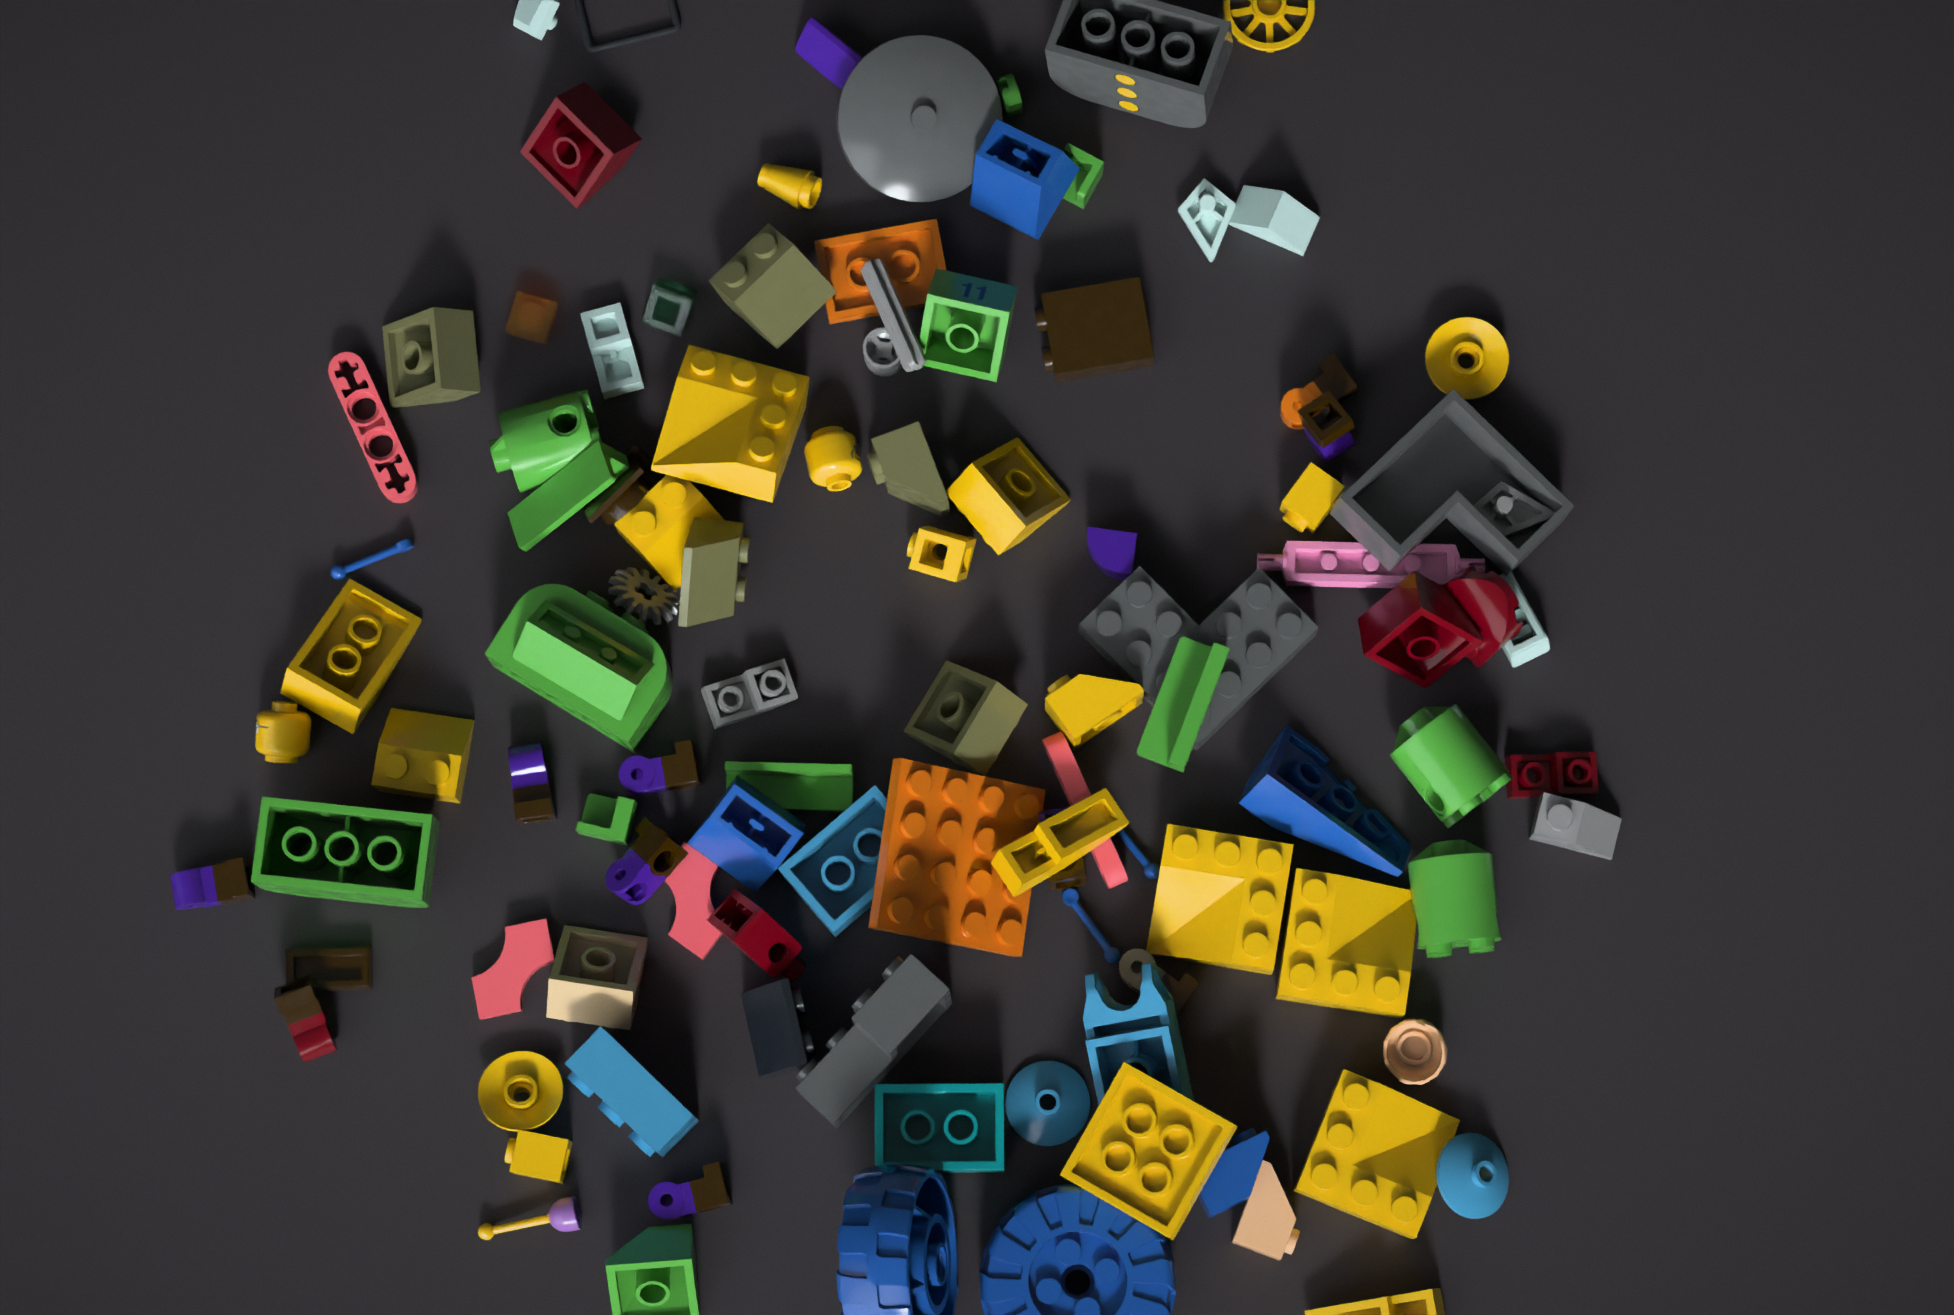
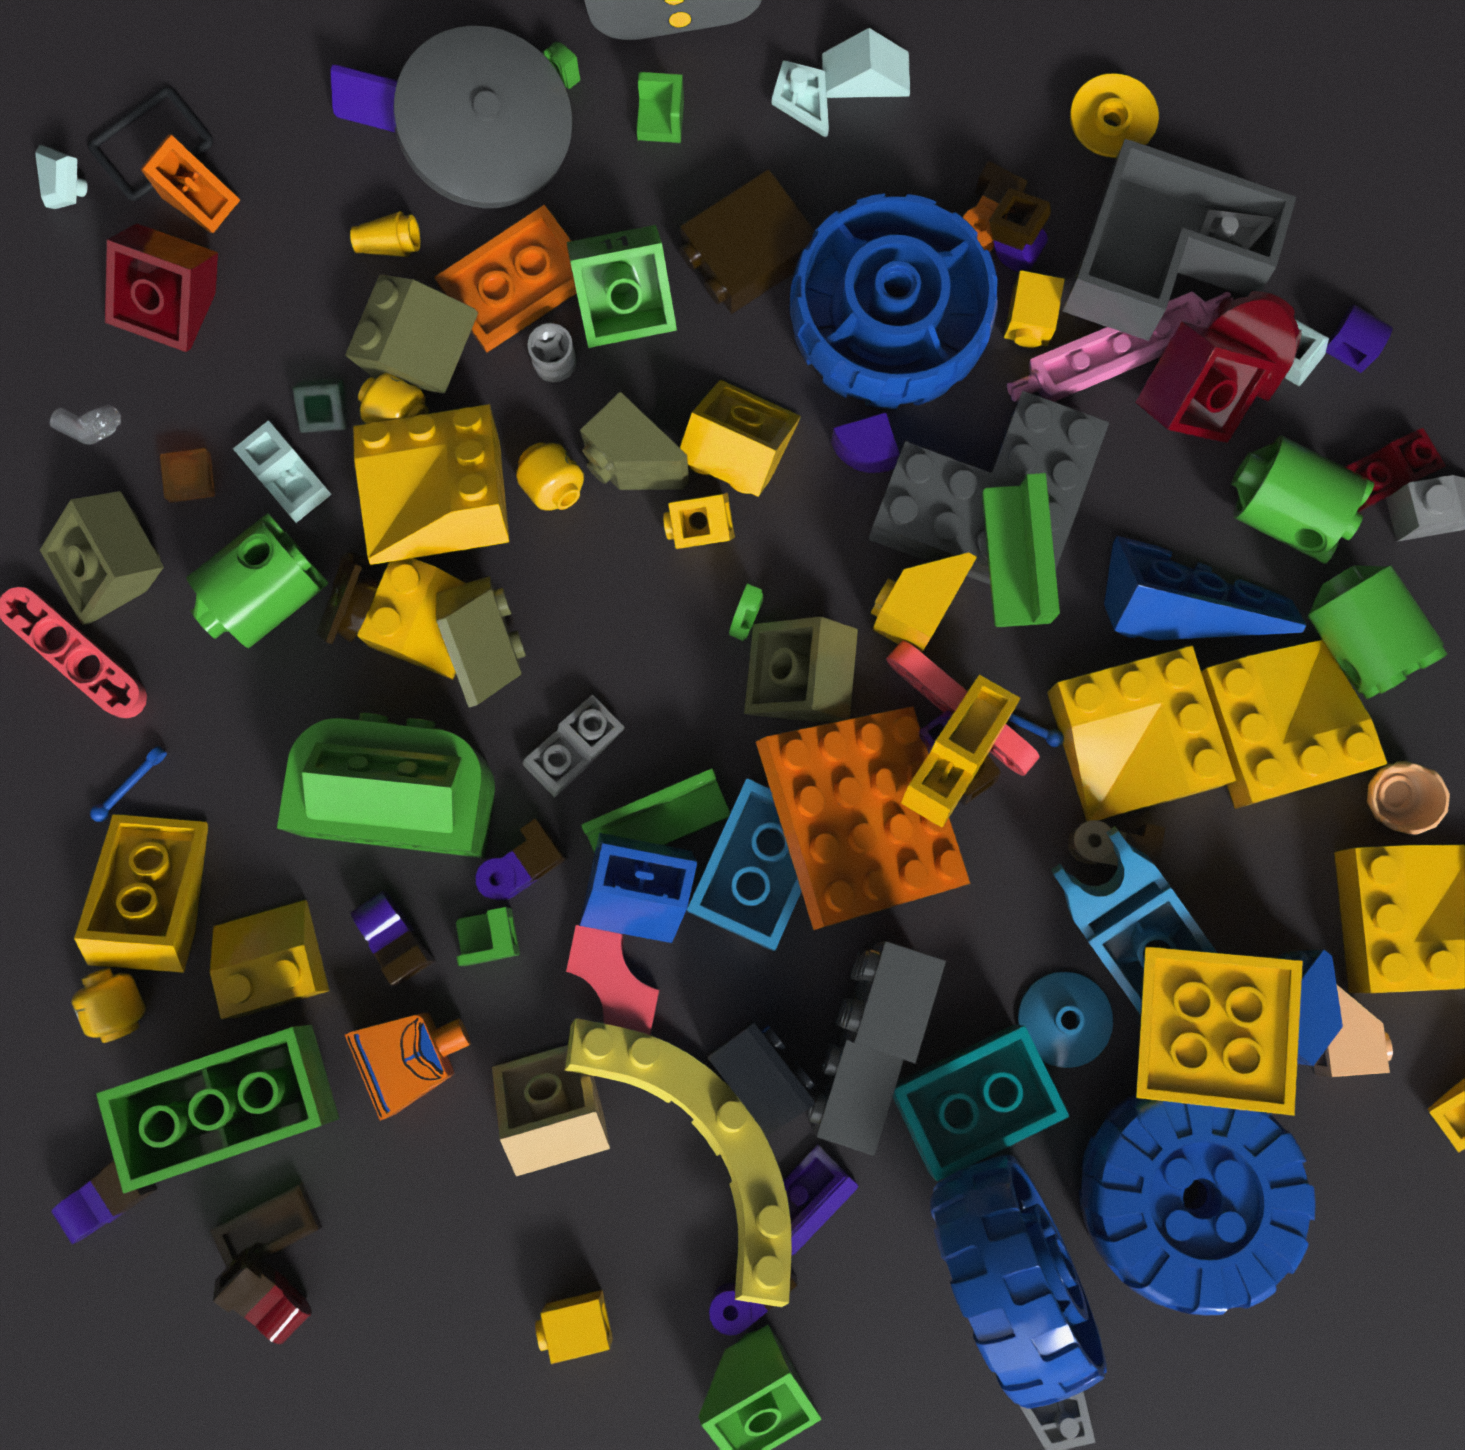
camera: 30 degrees left, 0 degrees up
coral tile [471,918,555,1020] -> none
yellow dish [478,1051,563,1132] -> none
hinge [478,1196,582,1240] -> none
bright green panel [508,440,630,551] -> none
dark azure brick [565,1026,699,1158] -> none
leg [605,817,688,905] -> none
light grey gear [608,567,679,625] -> none
dark red torso [707,888,806,982] -> none
light grey axle [861,258,926,372] -> none
blue slope [970,119,1080,240] -> none
blue hinge [1062,888,1121,963] -> none
none -> clear arm [50,405,121,445]
none -> orange slope [140,134,240,233]
none -> orange torso [345,1012,471,1121]
none -> yellow head [358,373,429,424]
none -> light yellow plate [565,1018,792,1307]
none -> bright green tile [729,584,763,641]
none -> dark purple slope [783,1145,858,1256]
none -> blue wheel [790,193,998,409]
none -> dark purple brick [1326,304,1393,373]

